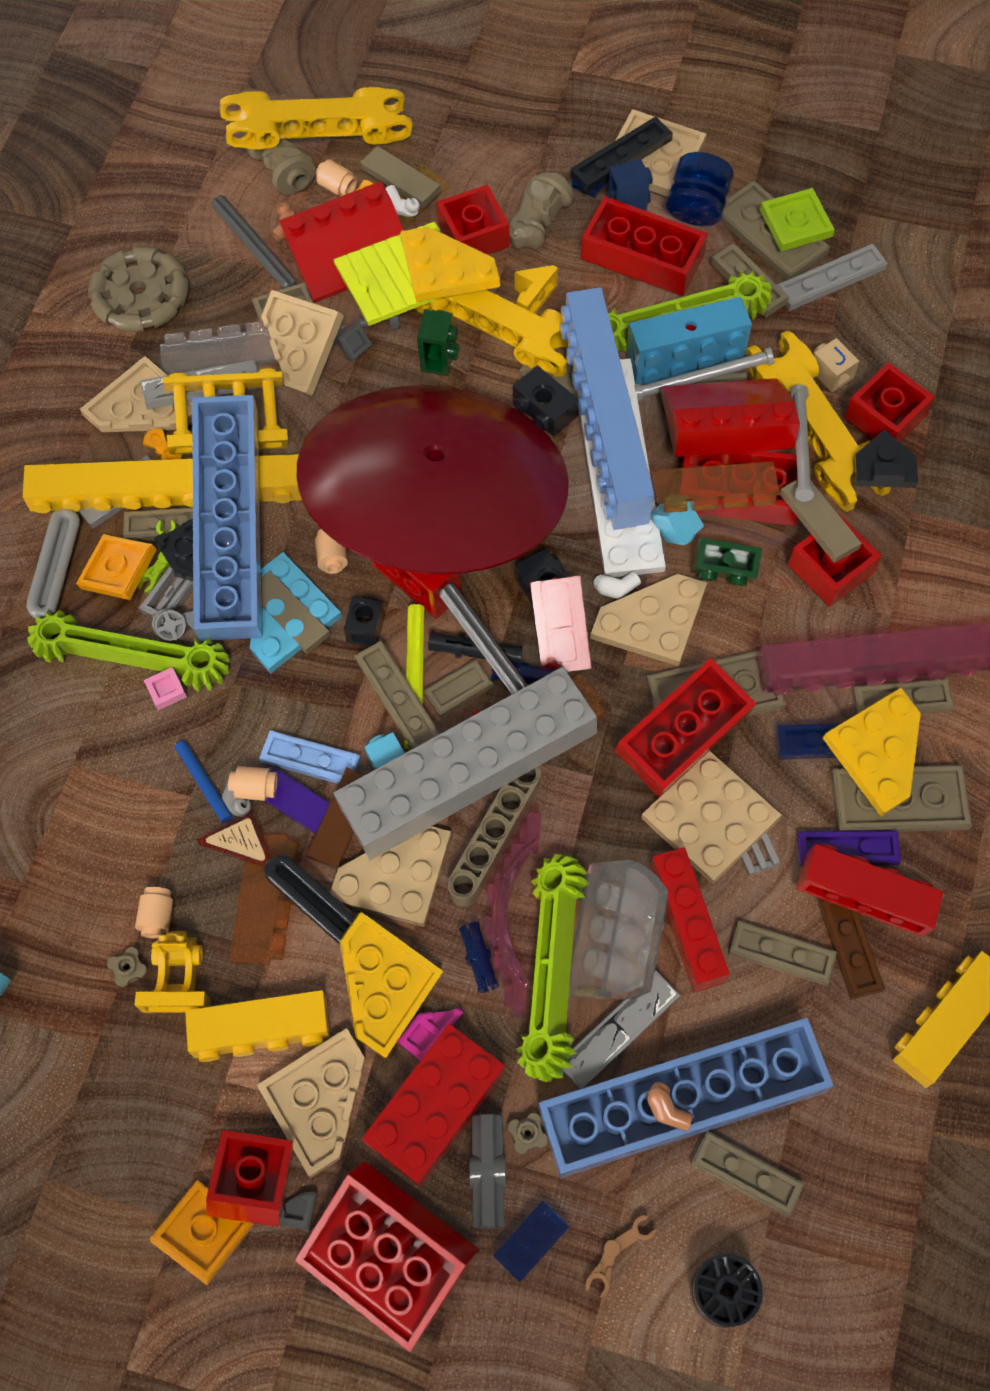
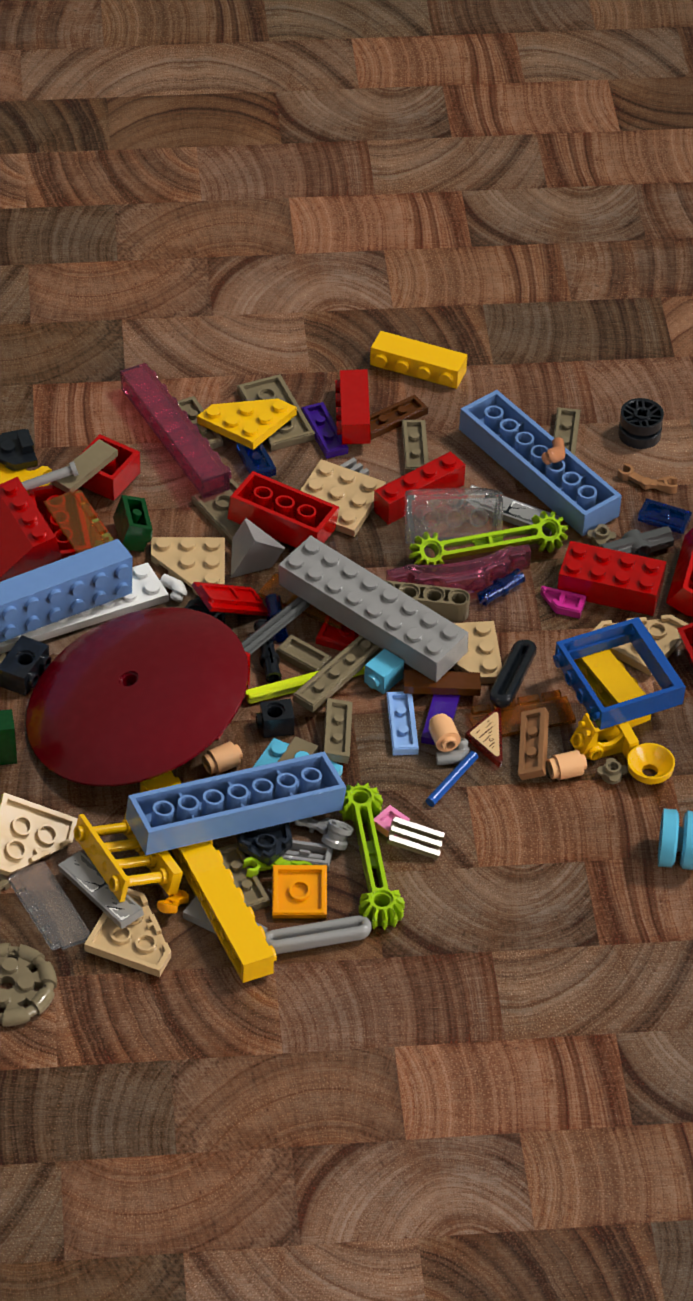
camera: 115 degrees left, 20 degrees down
yellow plate [340,912,443,1058] -> none
none -> light grey slope [230,518,285,578]
none -> dark tan plate [323,698,353,764]
none -> tile [387,817,444,860]
none -> medium nougat plate [518,707,549,780]
none -> blue window [553,617,686,730]
none -> yellow piece [627,743,675,785]

